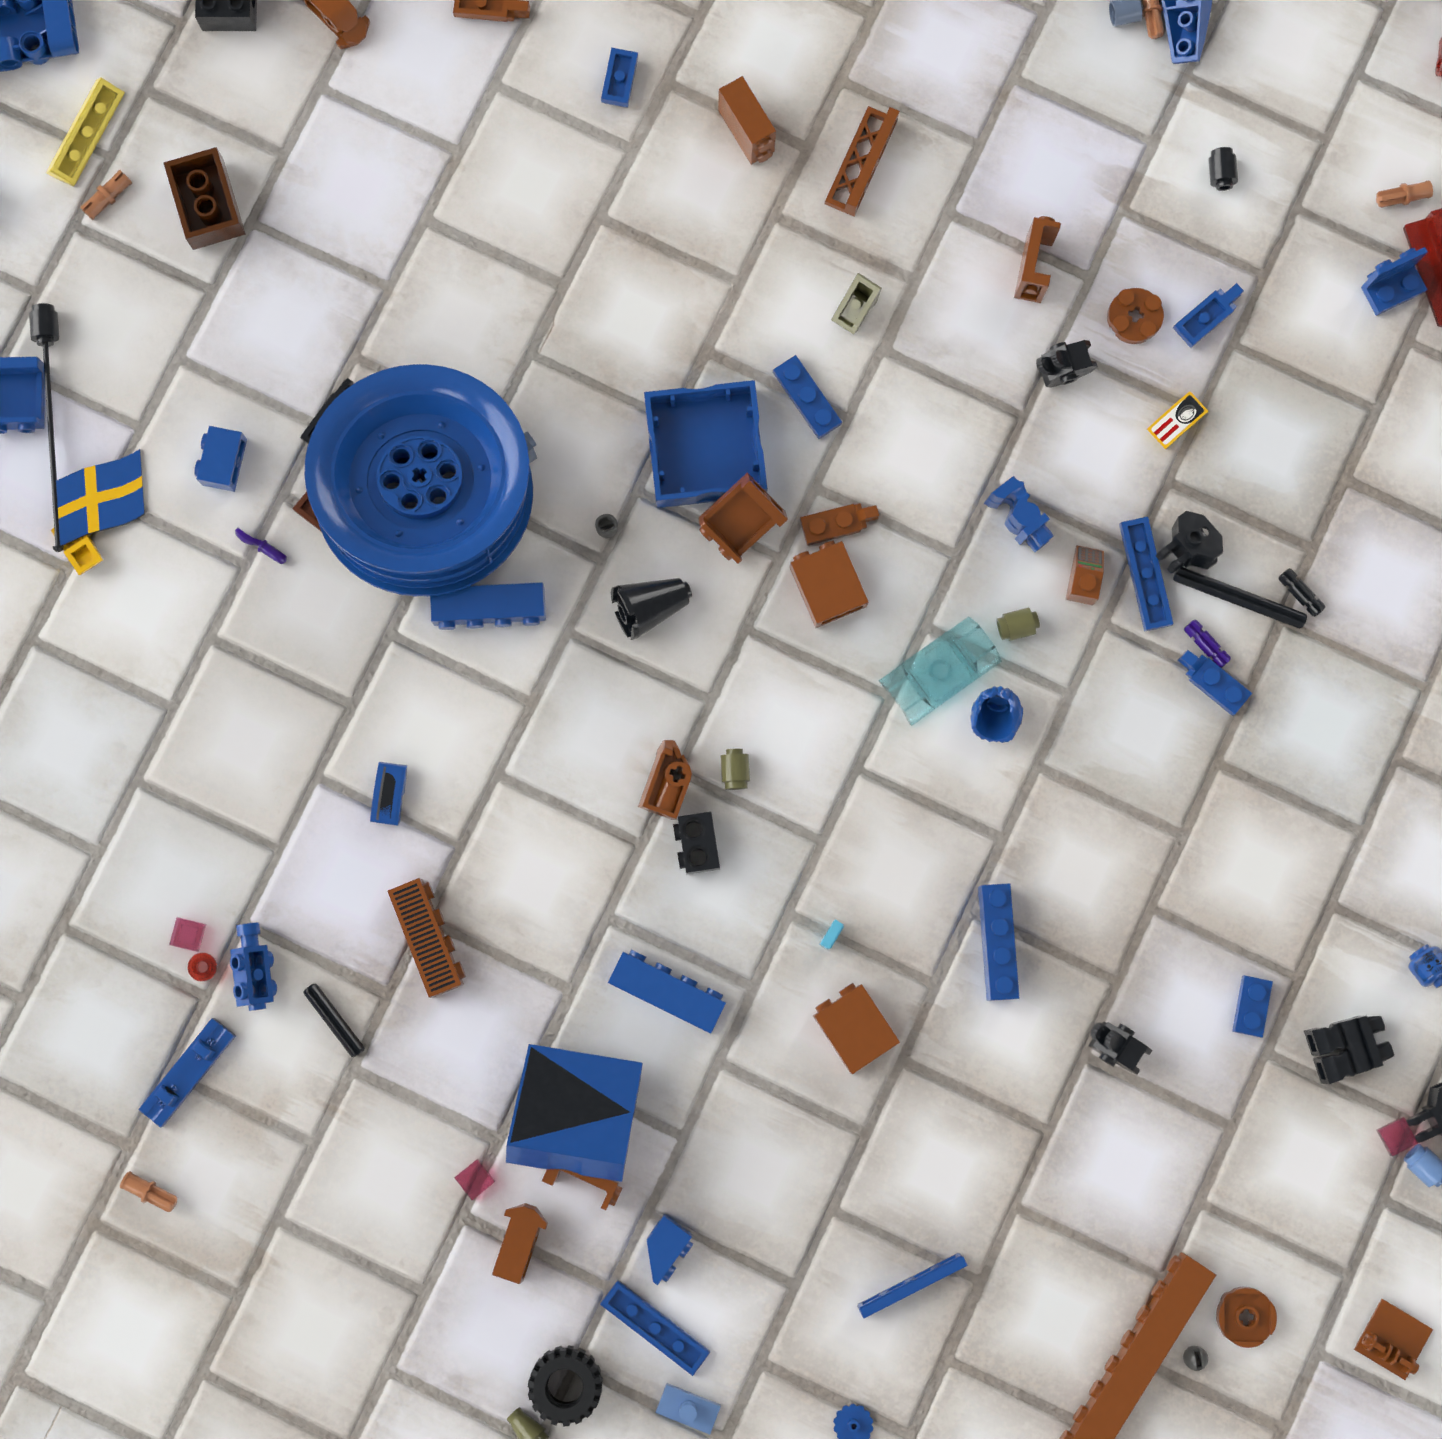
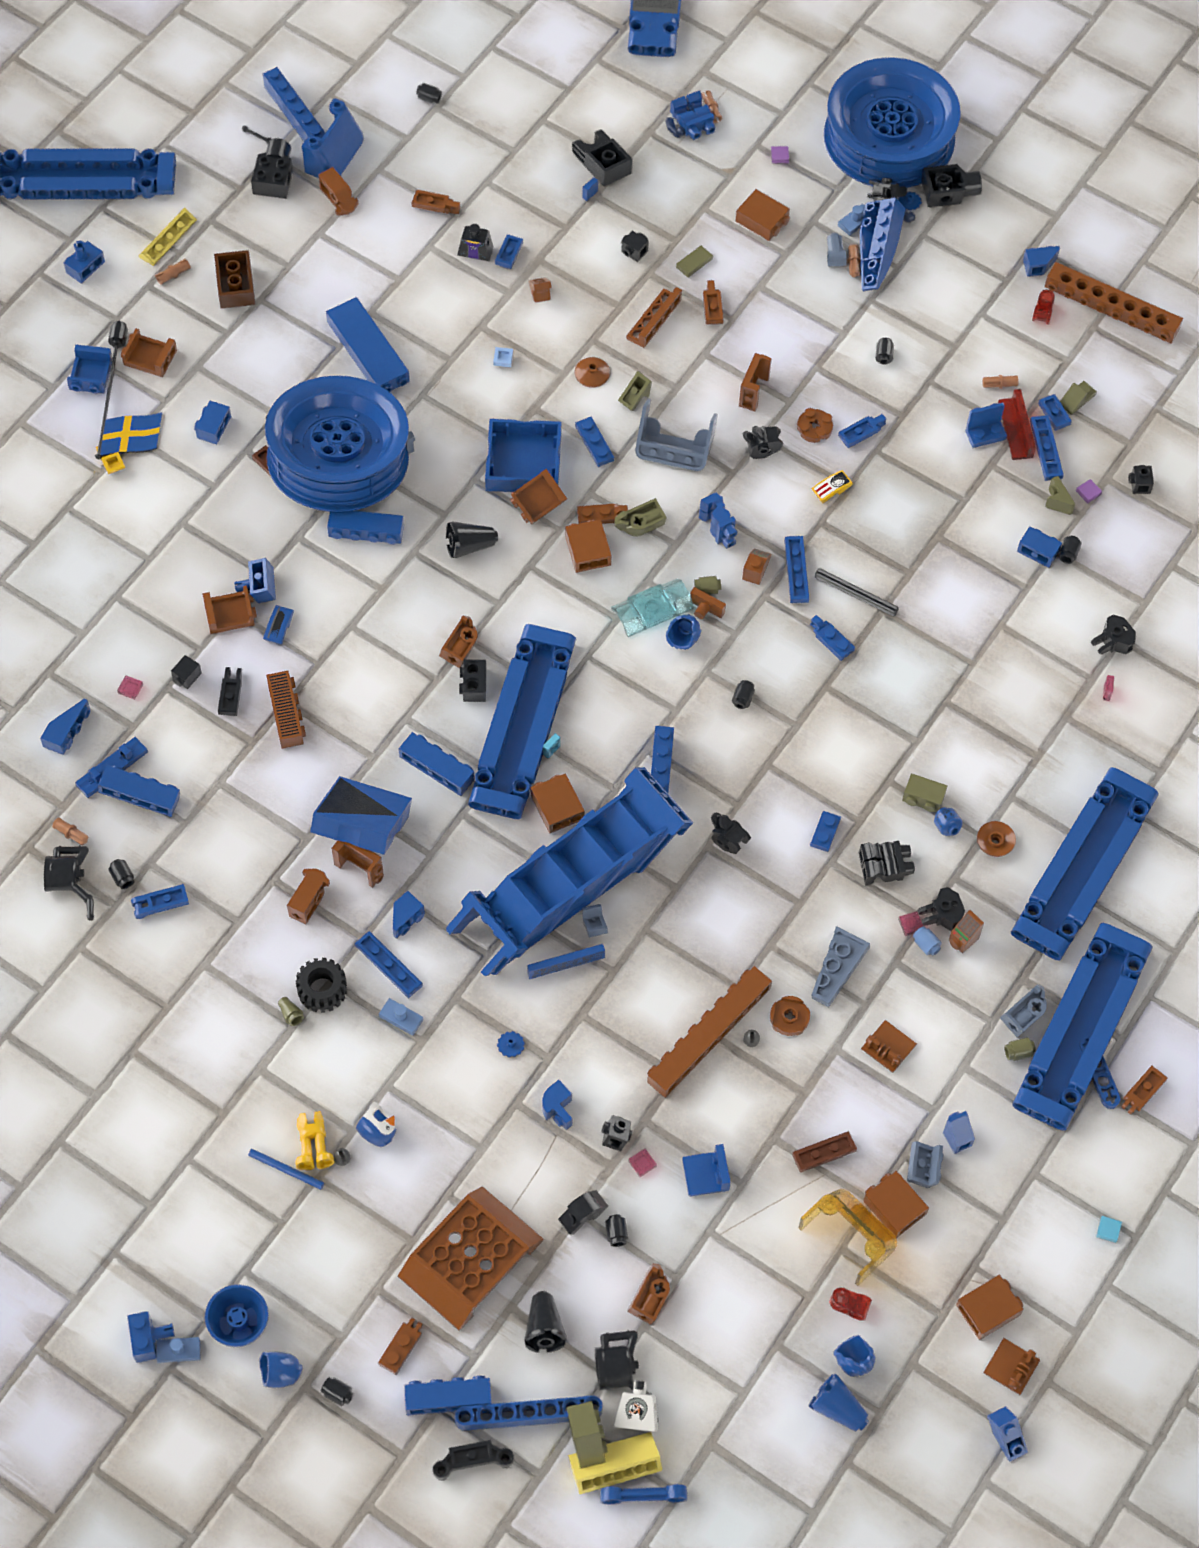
camera: 10 degrees right, 20 degrees down
clear red plate [188,953,217,981] -> none
blue brick [230,922,277,1011] -> none
dark purple piece [235,527,287,564] -> none
black axle [303,984,365,1057] -> none
clear pink tile [454,1159,495,1200] -> none
dark grey hinge [595,514,618,539] -> none
dark orange brick [718,76,776,165] -> none
olive brick [720,749,750,790] -> none
black hinge [1156,511,1223,574] -> none
dark purple axle [1184,620,1231,668] -> none
black axle [1279,568,1325,617] -> none
none -> blue slope [40,699,91,755]
none -> black piece [44,845,94,921]
none -> blue brick [98,765,180,817]
none -> black brick [108,859,135,889]
none -> dark orange panel [121,328,177,377]
none -> blue plate [131,884,189,919]
none -> black brick [171,655,202,689]
none -> dark orange panel [202,585,257,634]
none -> black hinge [218,667,242,716]
none -> blue brick [234,558,276,604]
none -> blue brick [326,297,410,392]
none -> blue piece [446,767,693,976]
none -> black torso [457,224,493,262]
none -> blue panel [468,624,576,819]
none -> light blue plate [493,347,513,367]
none -> dark orange slope [528,277,552,303]
none -> dark orange dish [575,357,610,387]
none -> sand blue bracket [582,904,608,937]
none -> olive piece [614,498,667,537]
none -> black brick [621,230,649,262]
none -> sand blue windscreen [635,399,718,471]
none -> olive tile [676,245,713,277]
none -> dark orange tile [689,587,726,620]
none -> dark orange hinge [703,280,724,325]
none -> black brick [732,680,755,709]
none -> sand blue wing [812,926,870,1007]
none -> olive brick [902,773,948,813]

